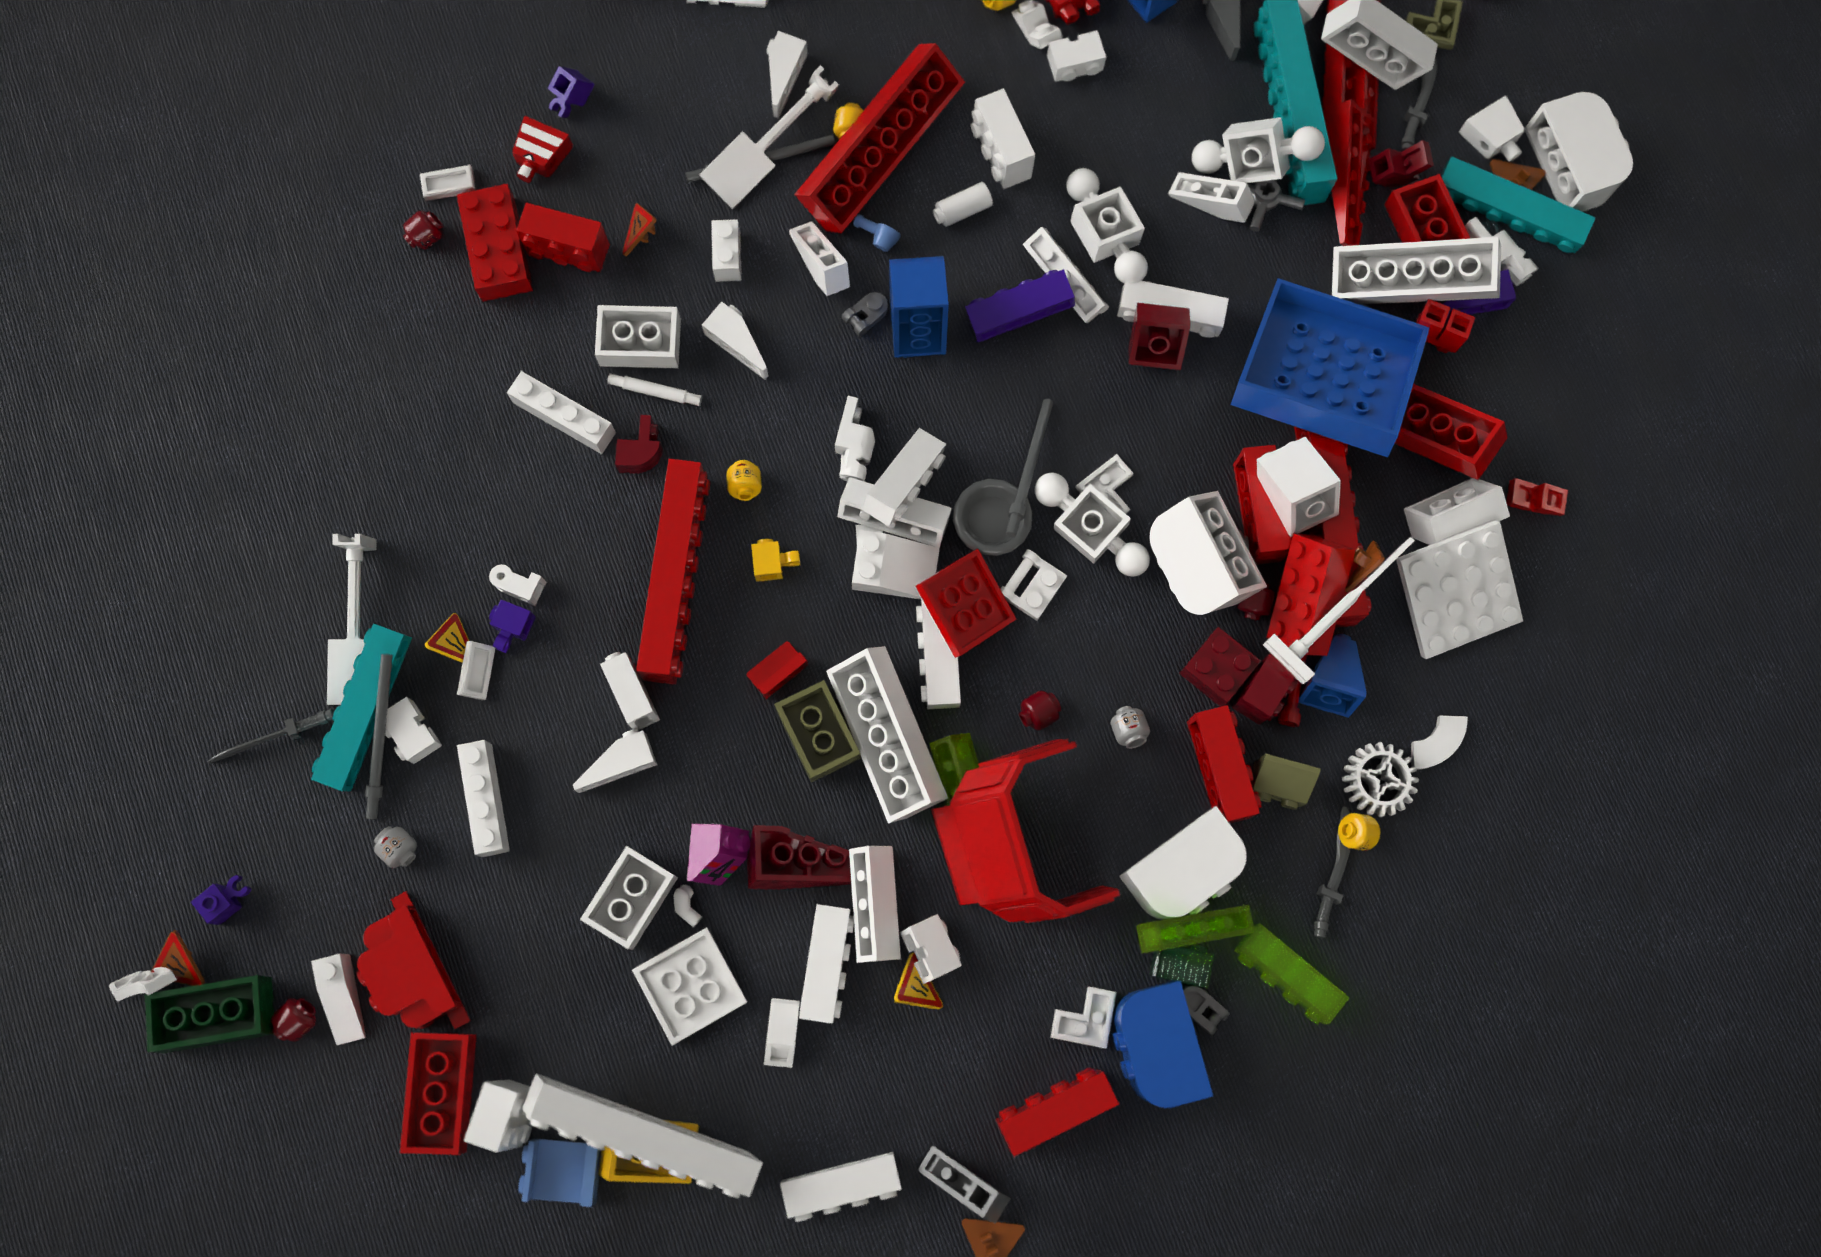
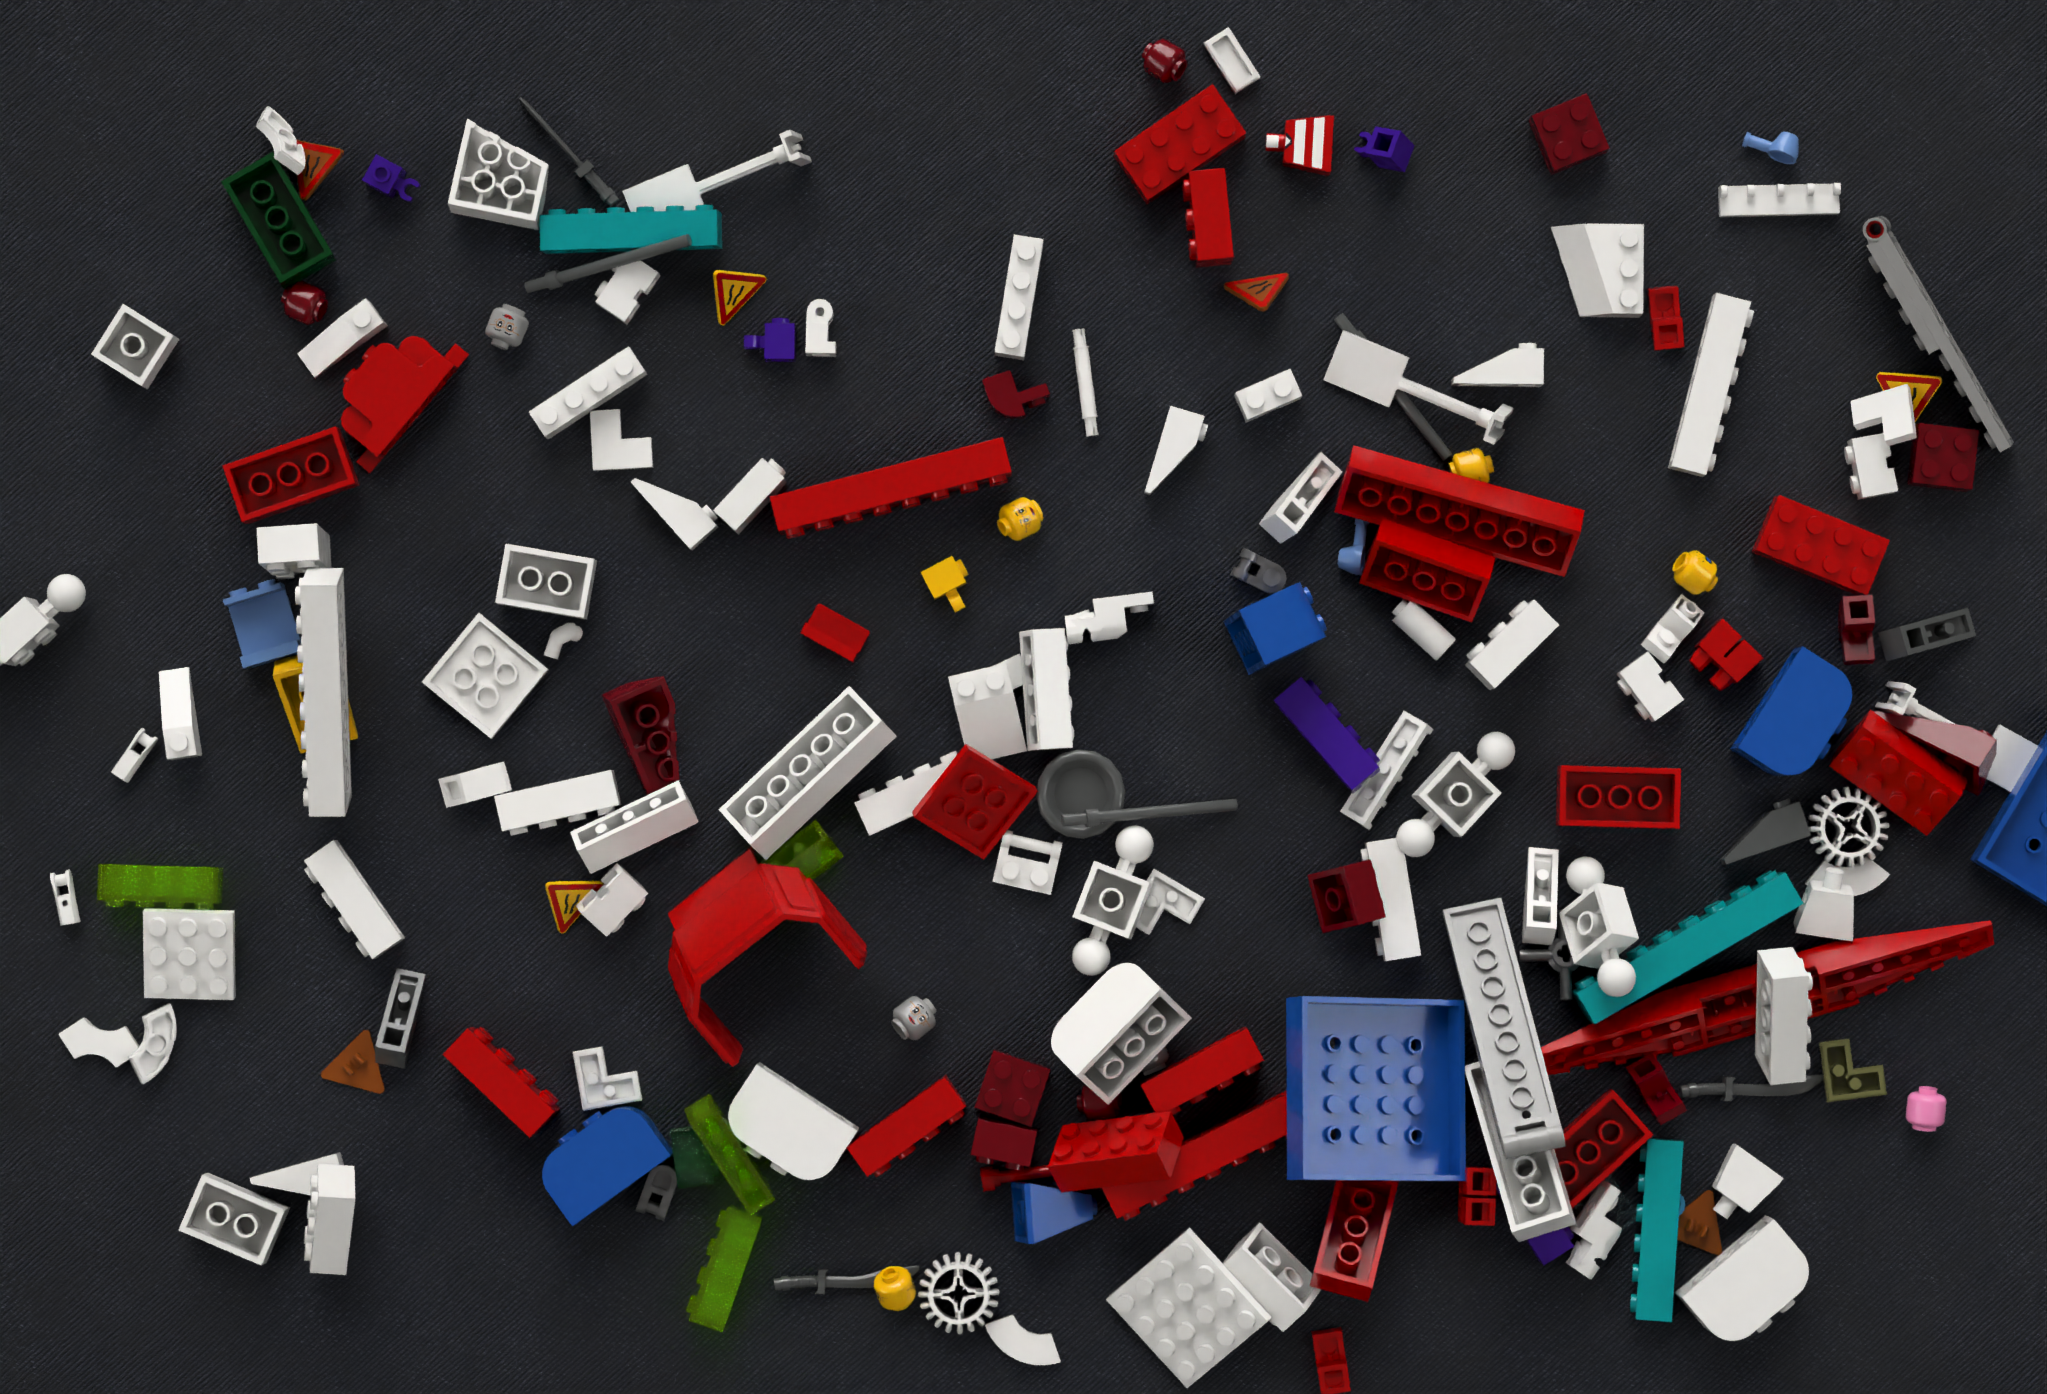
camera: 75 degrees right, 10 degrees up
white tile [457,641,496,700] -> none
white brick [595,305,681,368] -> none
magenta slope [687,824,750,886] -> none
olive brick [774,680,861,783] -> none
white brick [862,428,946,526] -> none
dark red head [1019,690,1061,731] -> none
olive slope [1250,754,1321,810] -> none
white slope [1257,437,1341,537] -> none
white piece [1263,537,1415,684] -> none
dark orange piece [1345,540,1385,593] -> none
none -> white brick [91,304,179,389]
none -> white wedge [448,119,549,230]
none -> white tile [590,409,653,471]
none -> red brick [1359,518,1496,623]
none -> hinge [1443,898,1565,1159]
none -> red brick [1556,765,1681,829]

